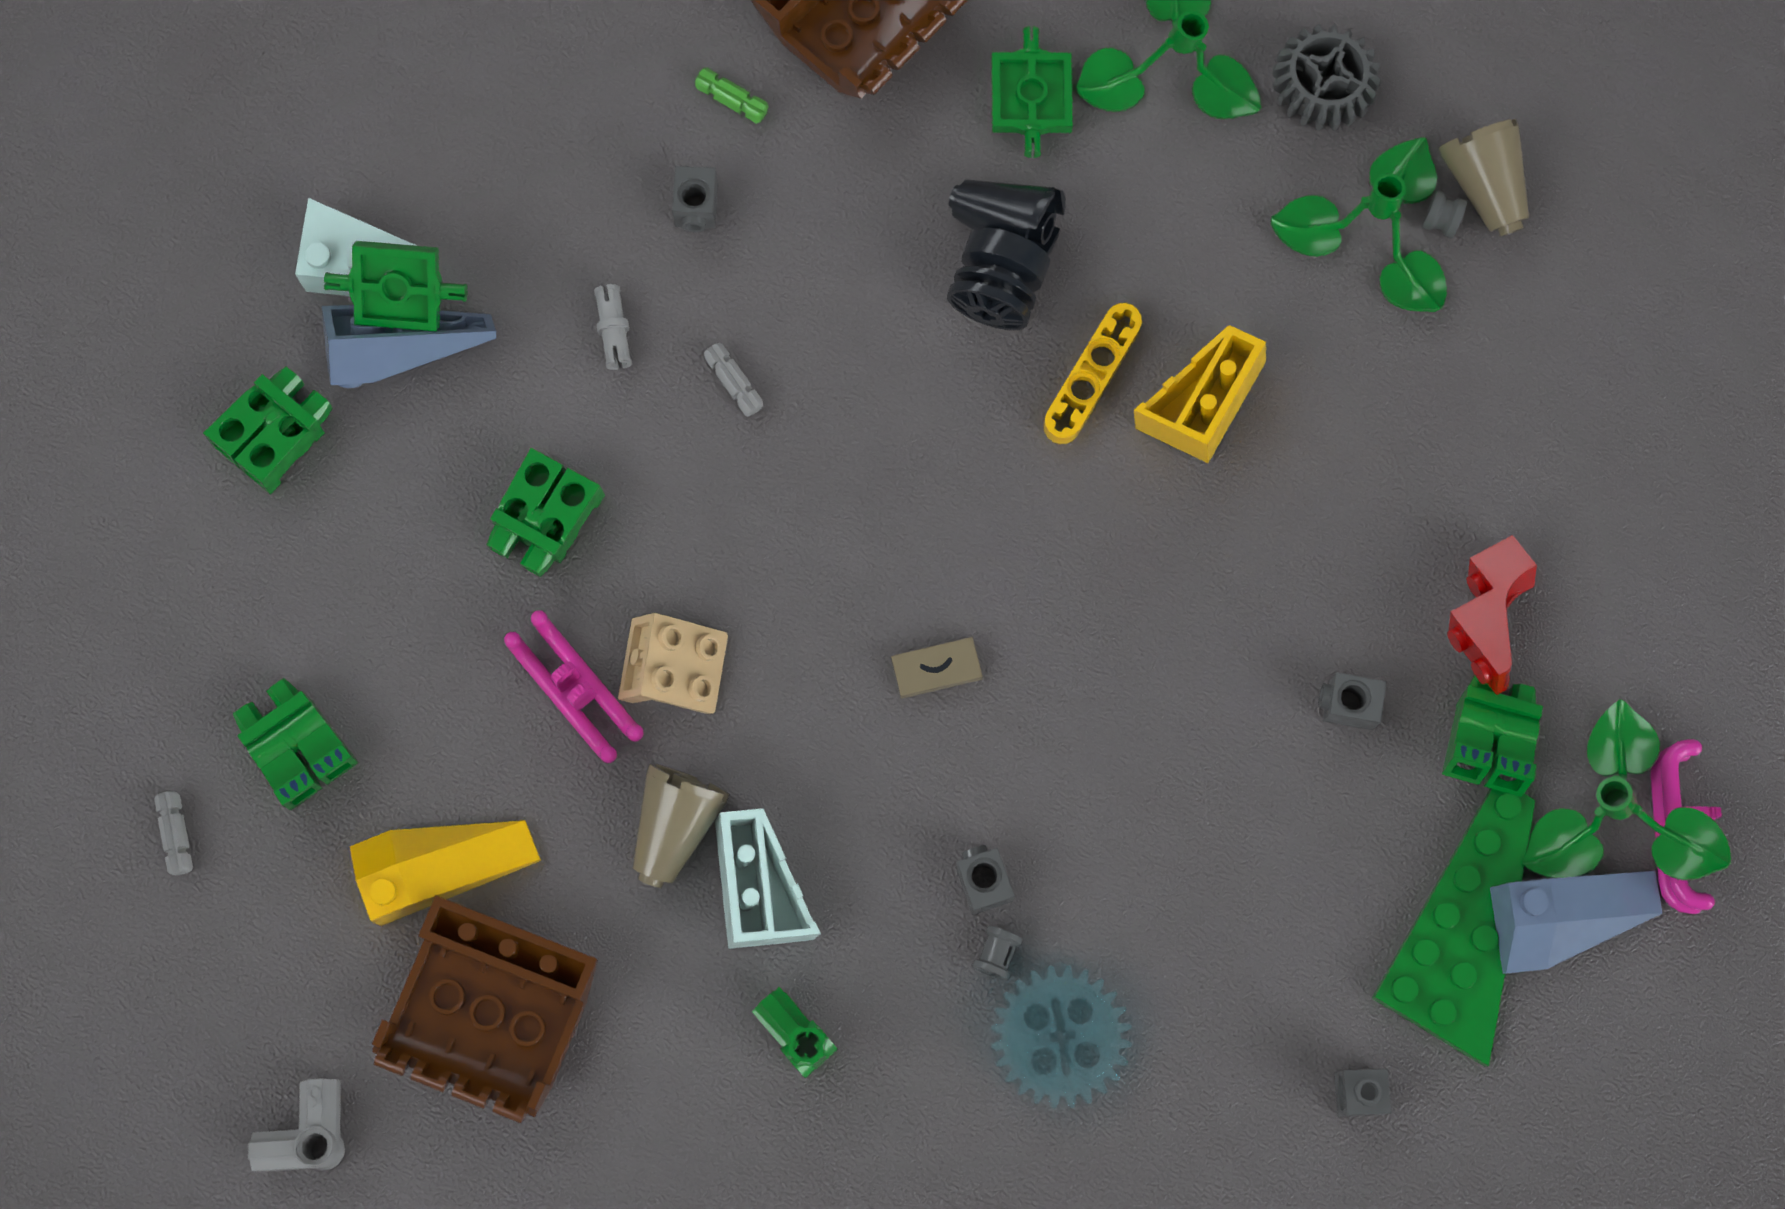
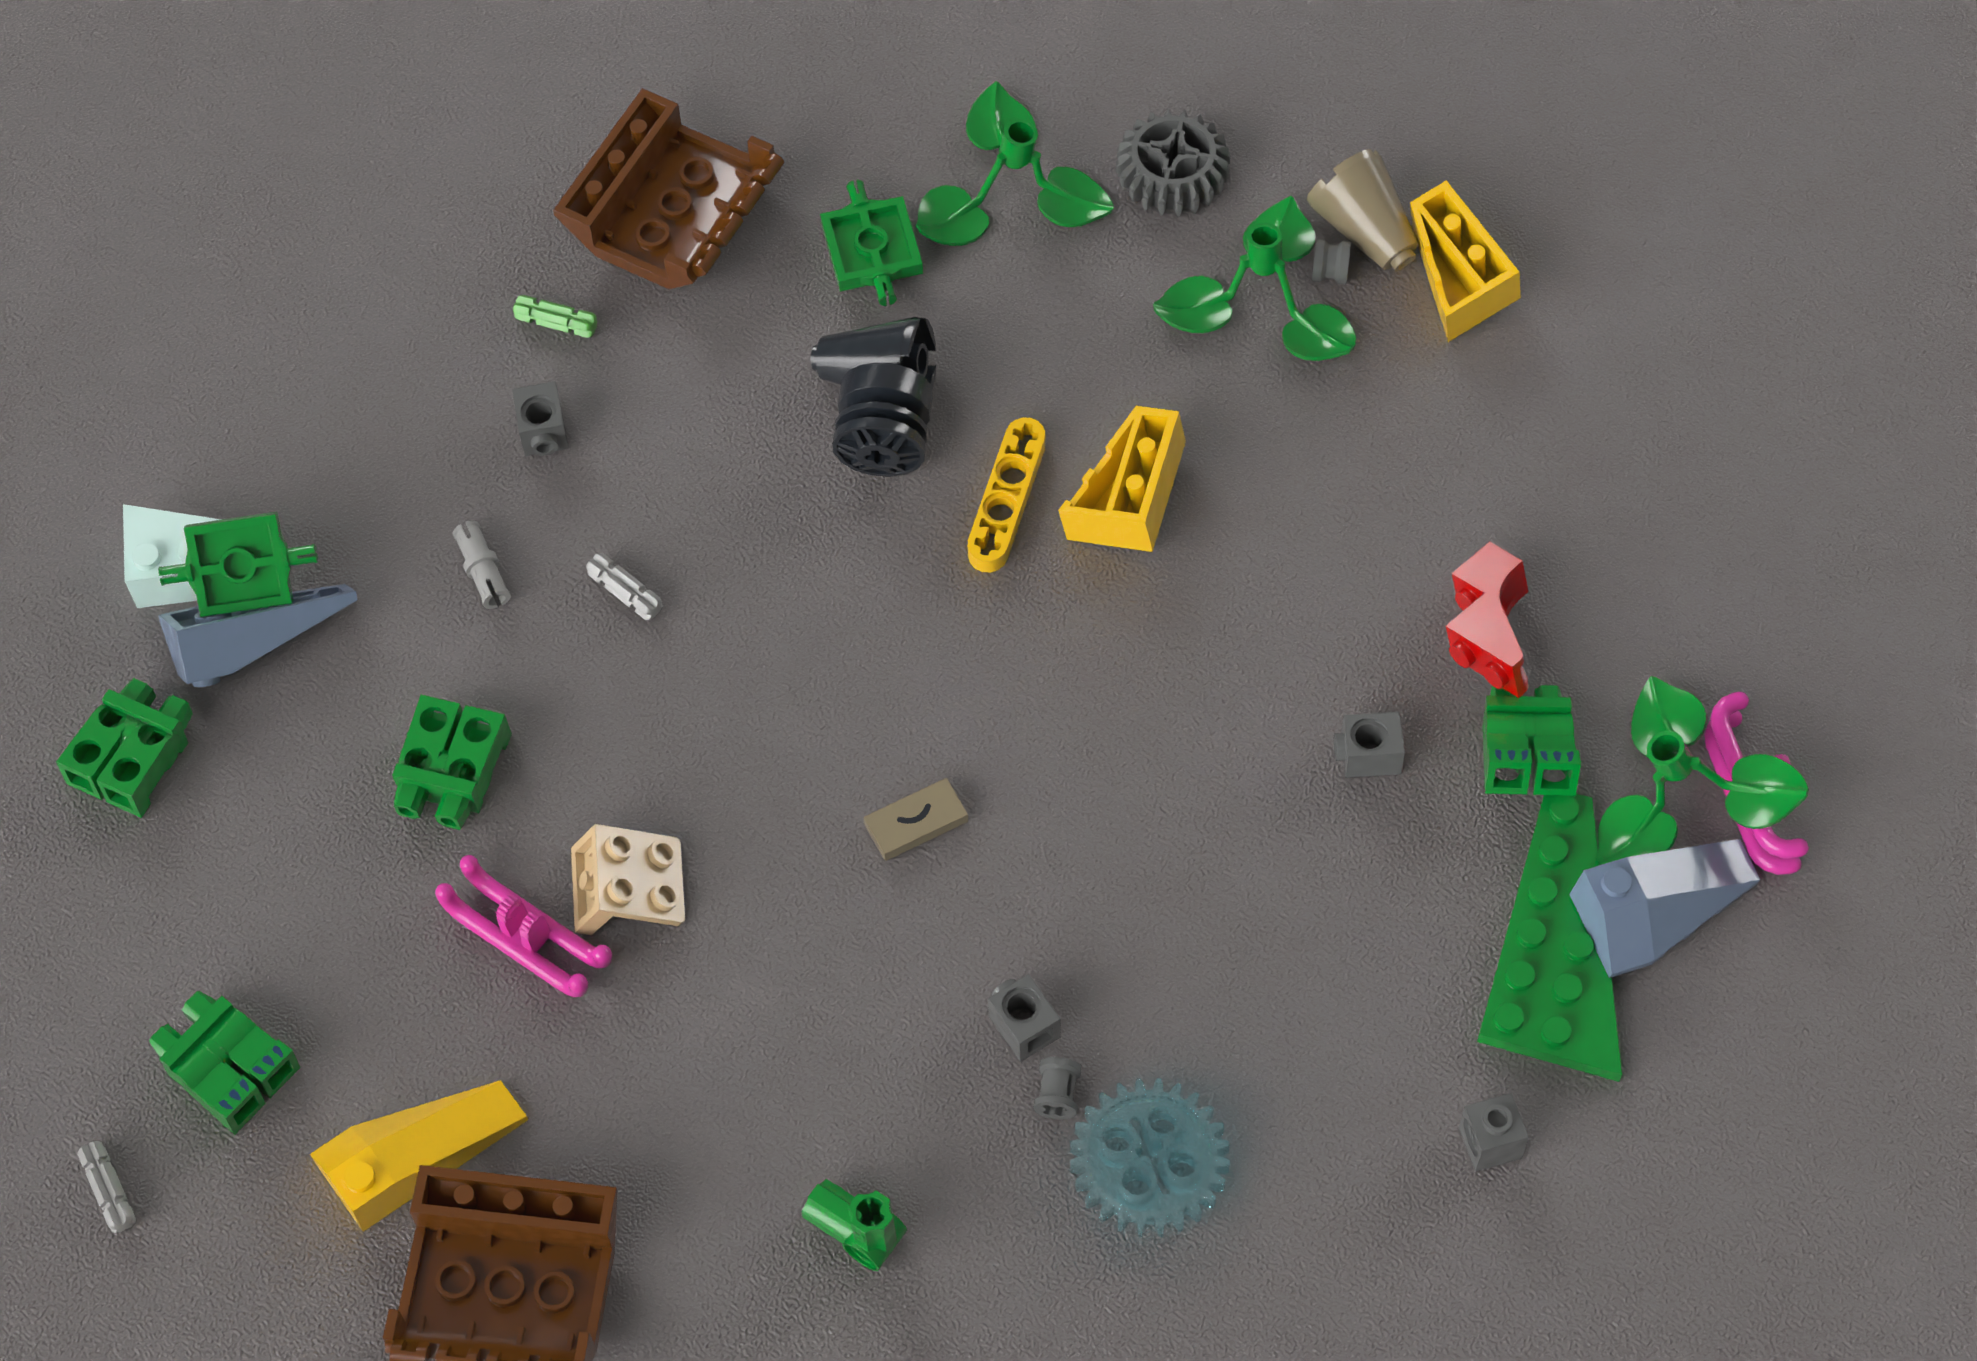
camera: 10 degrees left, 15 degrees down
dark tan cone [633,764,730,888] -> none
light aqua wedge [715,809,821,949] -> none
none -> yellow wedge [1410,180,1521,342]

